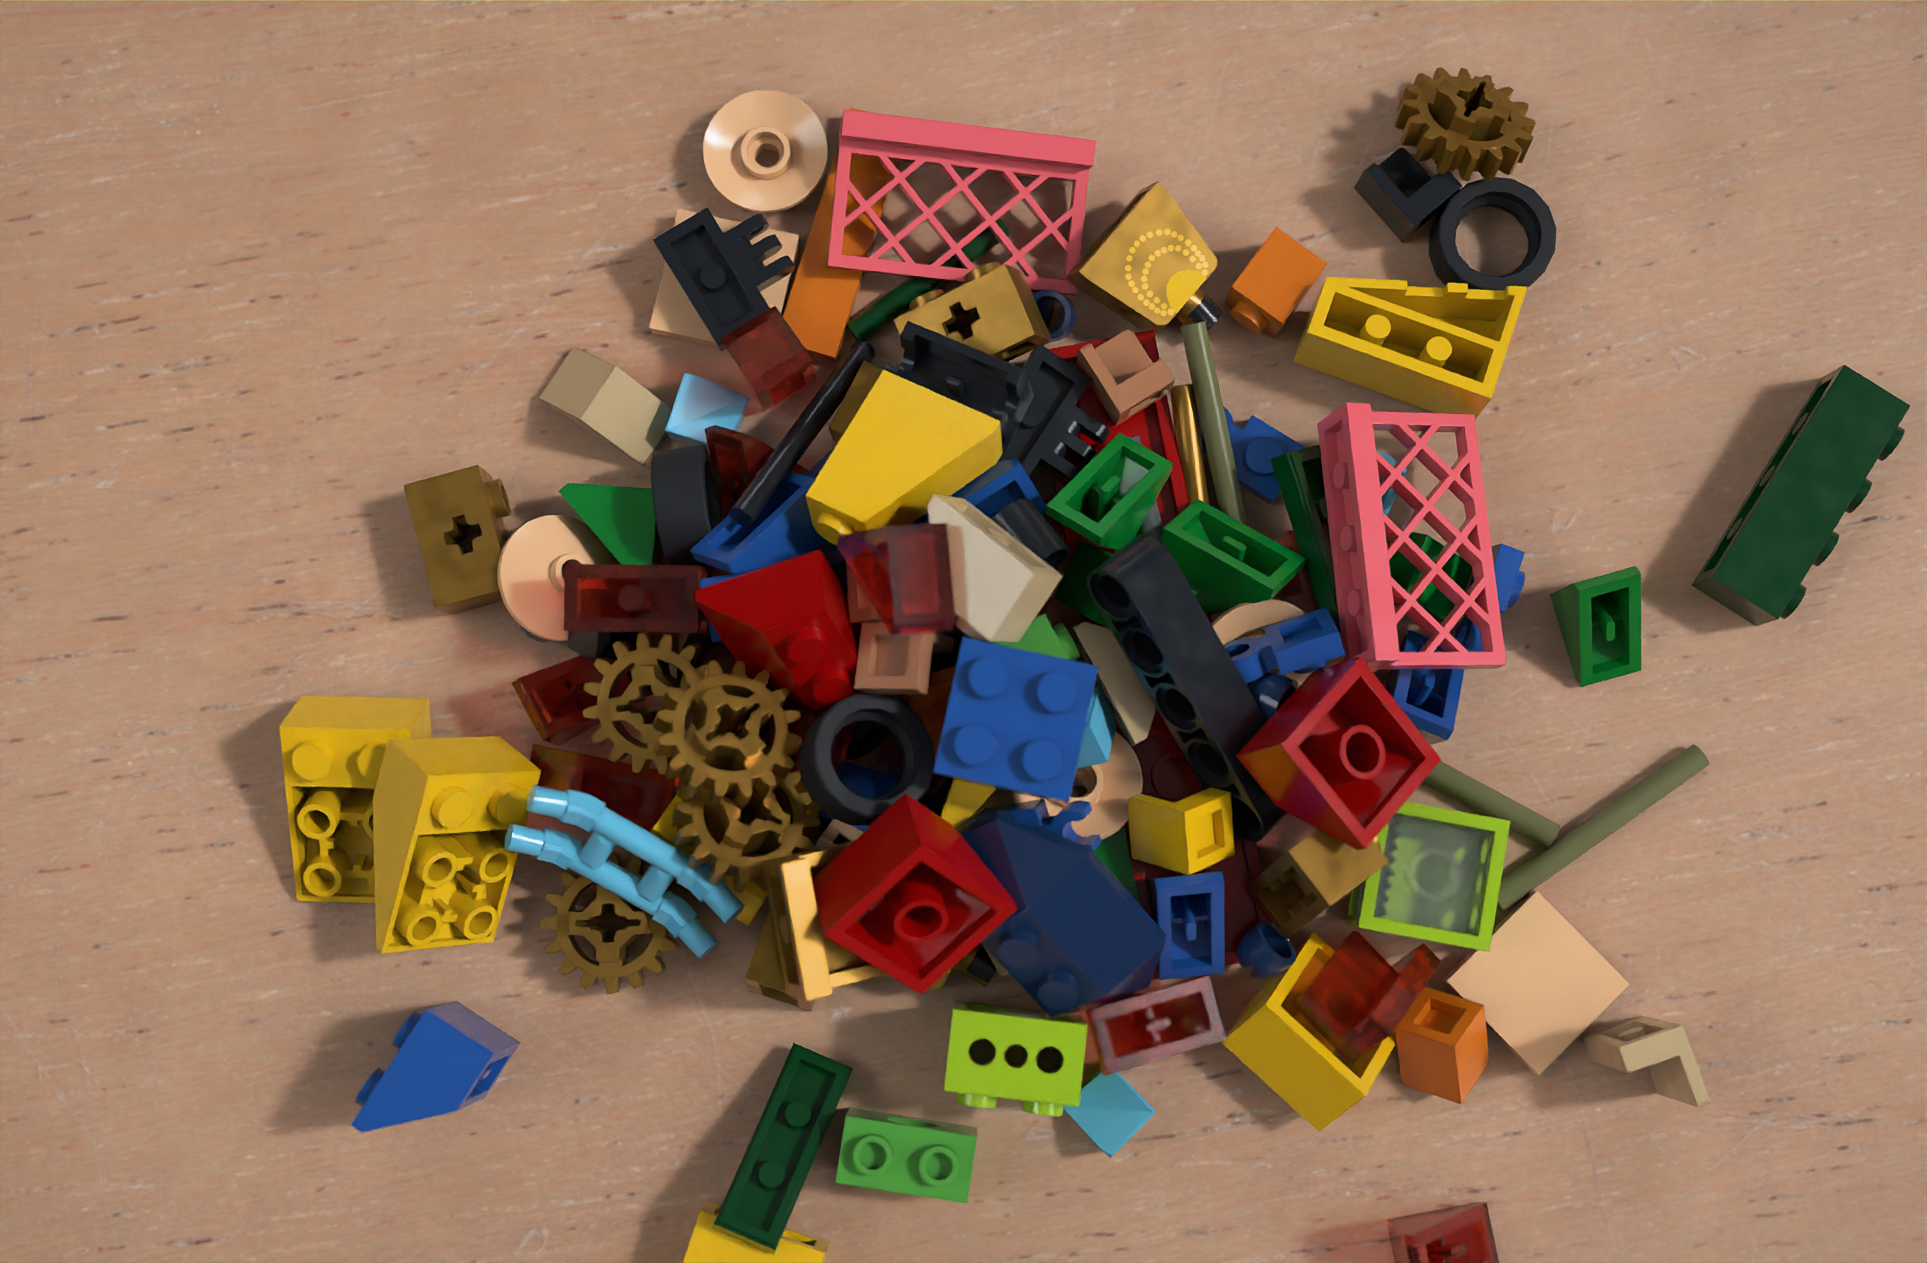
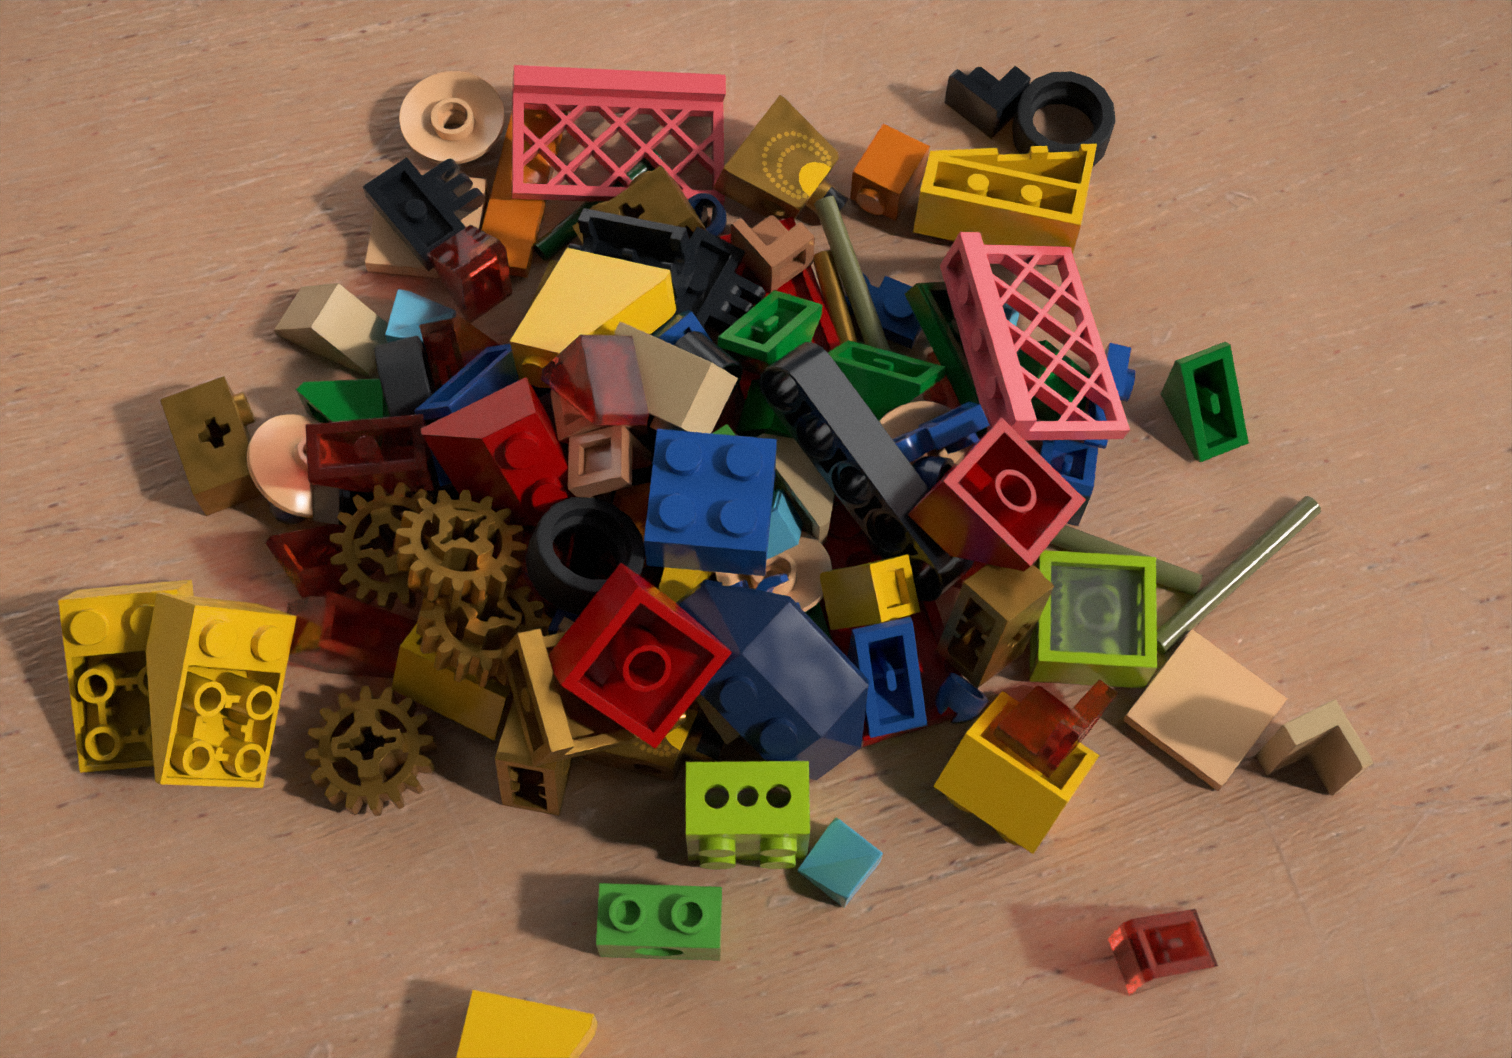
camera: 10 degrees left, 15 degrees down
blue slope [351,1001,521,1133] -> none
medium azure piece [504,785,745,960] -> none
dark green tile [713,1043,853,1255] -> none
black bar [729,340,875,527] -> none
clear red slope [1086,975,1227,1075] -> none
pearl gold gear [1394,67,1536,181] -> none
orange panel [1395,987,1489,1104] -> none
dark green brick [1692,365,1910,626] -> none

